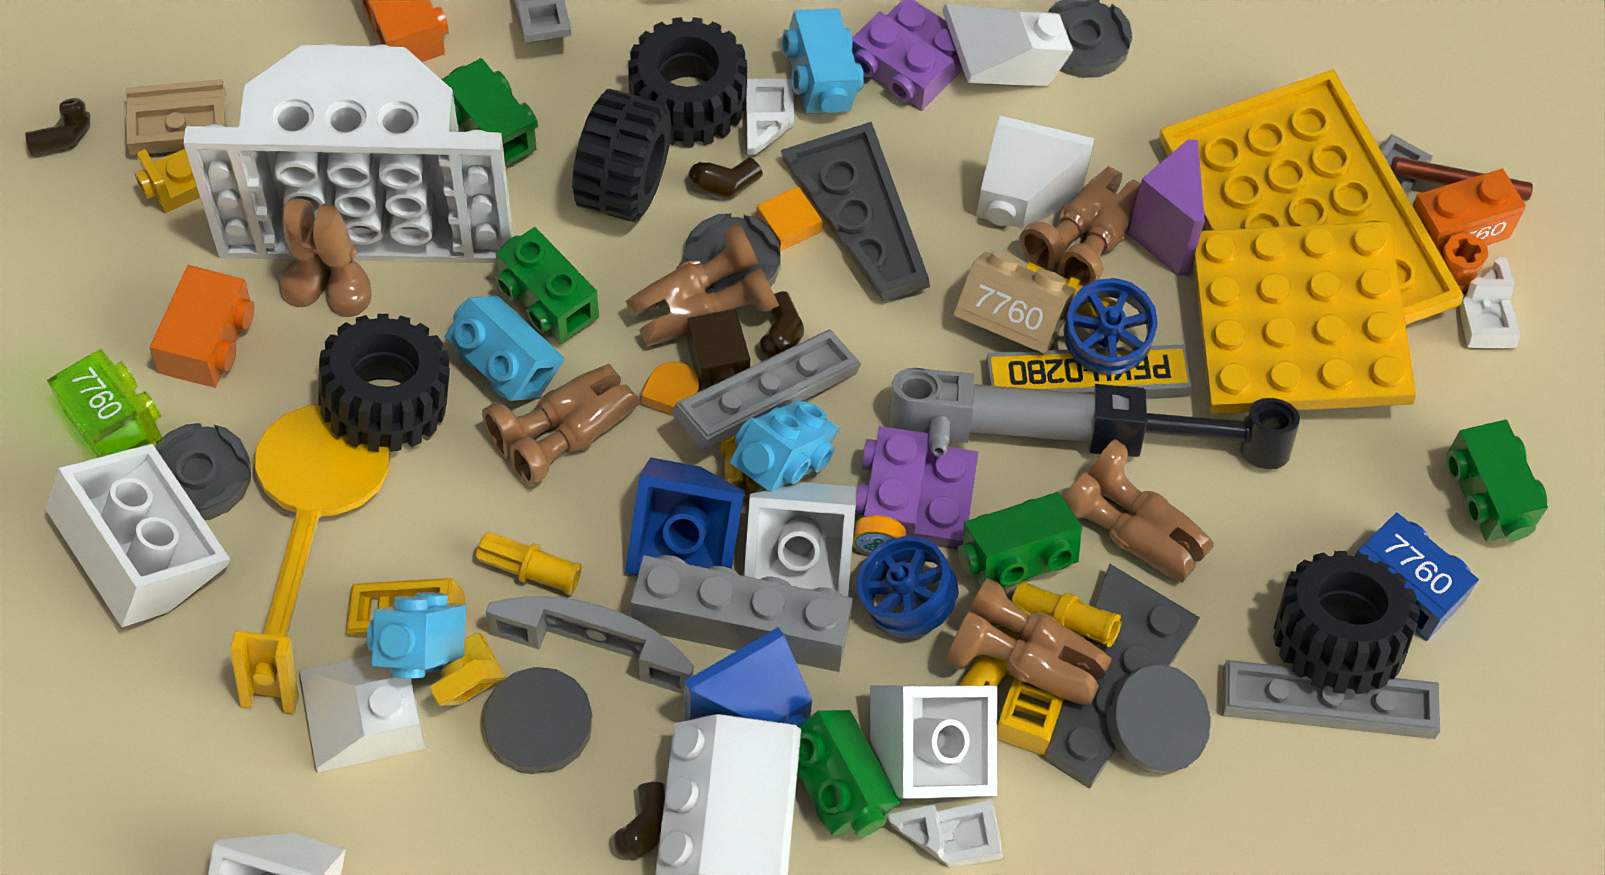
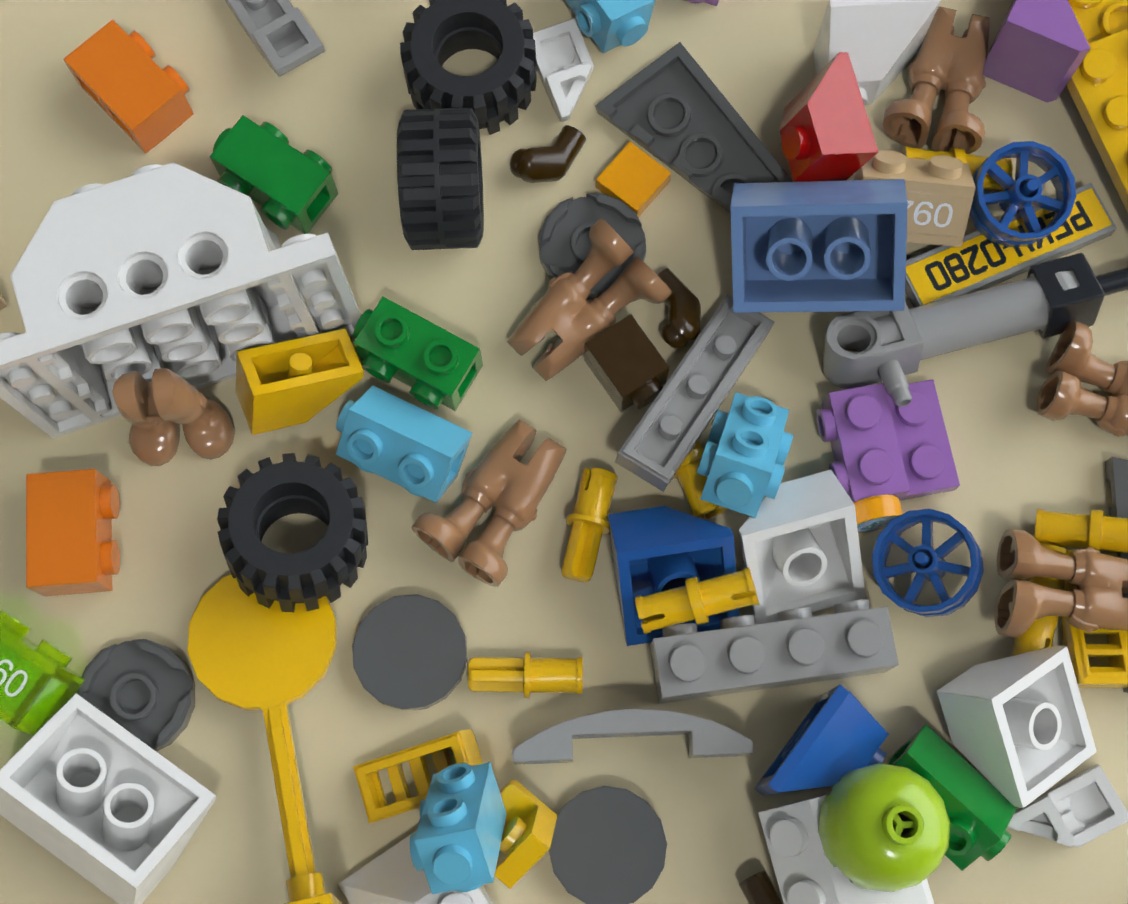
camera: 15 degrees left, 15 degrees up
light orange tile [641,362,699,415] -> none
green brick [958,492,1082,587] -> none
none -> yellow slope [235,328,364,435]
none -> dark grey tile [352,594,468,710]
none -> yellow axle [561,467,618,582]
none -> yellow pin [635,567,760,634]
none -> medium blue brick [730,179,908,313]
none -> slope [779,52,878,182]
none -> lime cylinder [818,763,950,892]

